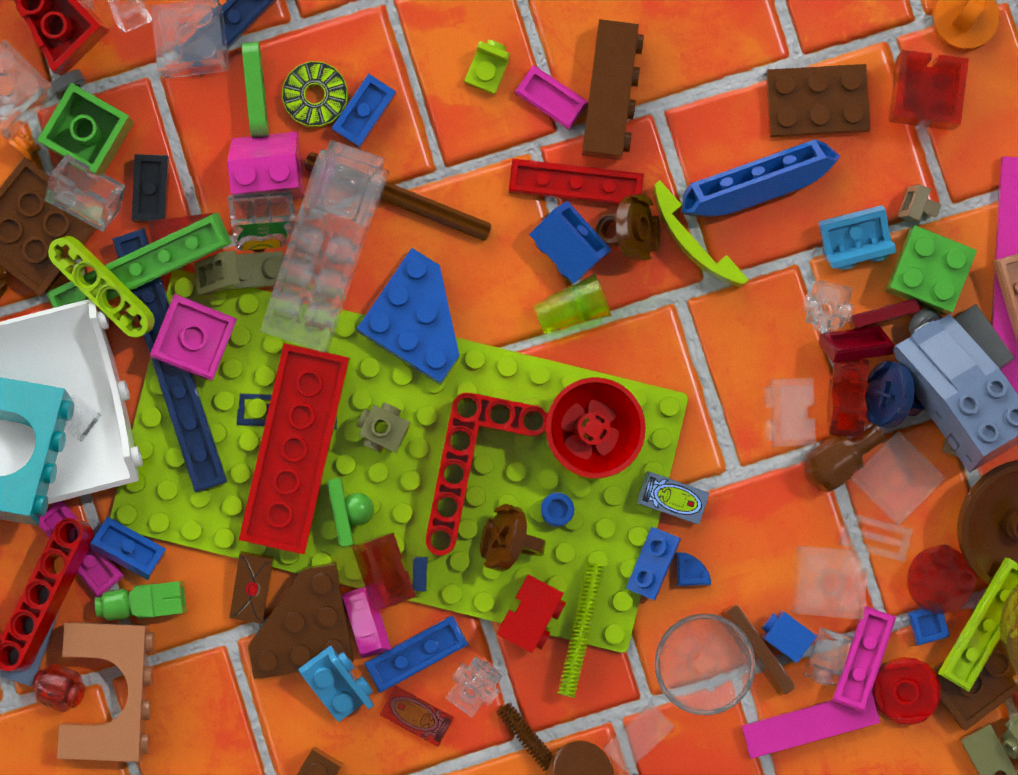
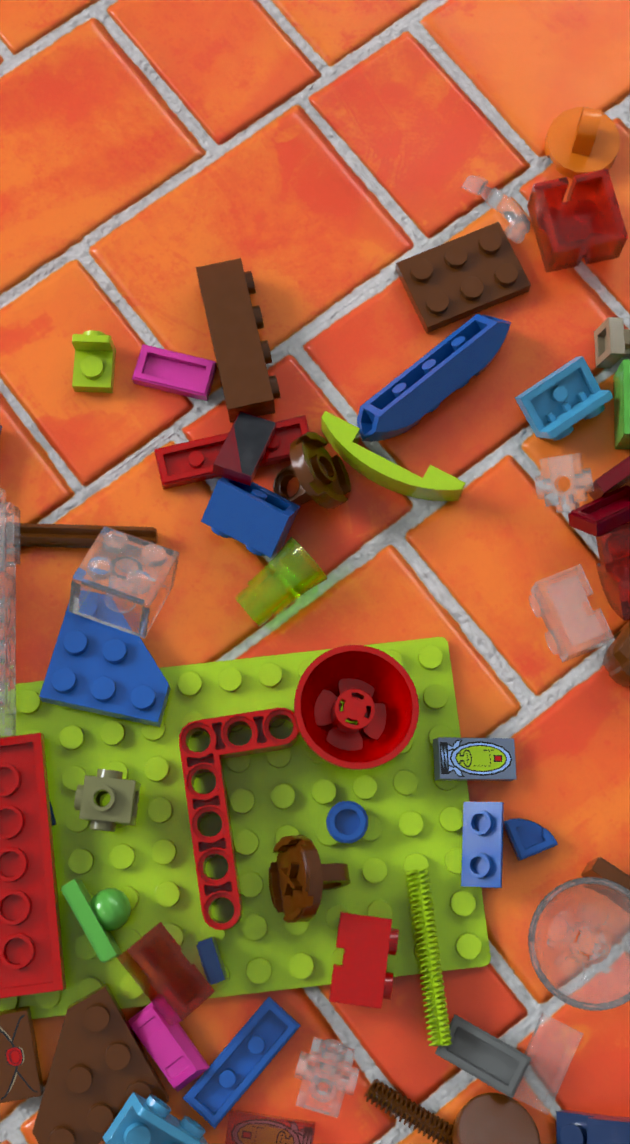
camera: 20 degrees left, 10 degrees down
none -> clear brick [69,526,179,639]
none -> tile [213,411,277,486]
none -> dark grey tile [435,1015,532,1098]
none -> clear arm [461,175,530,244]

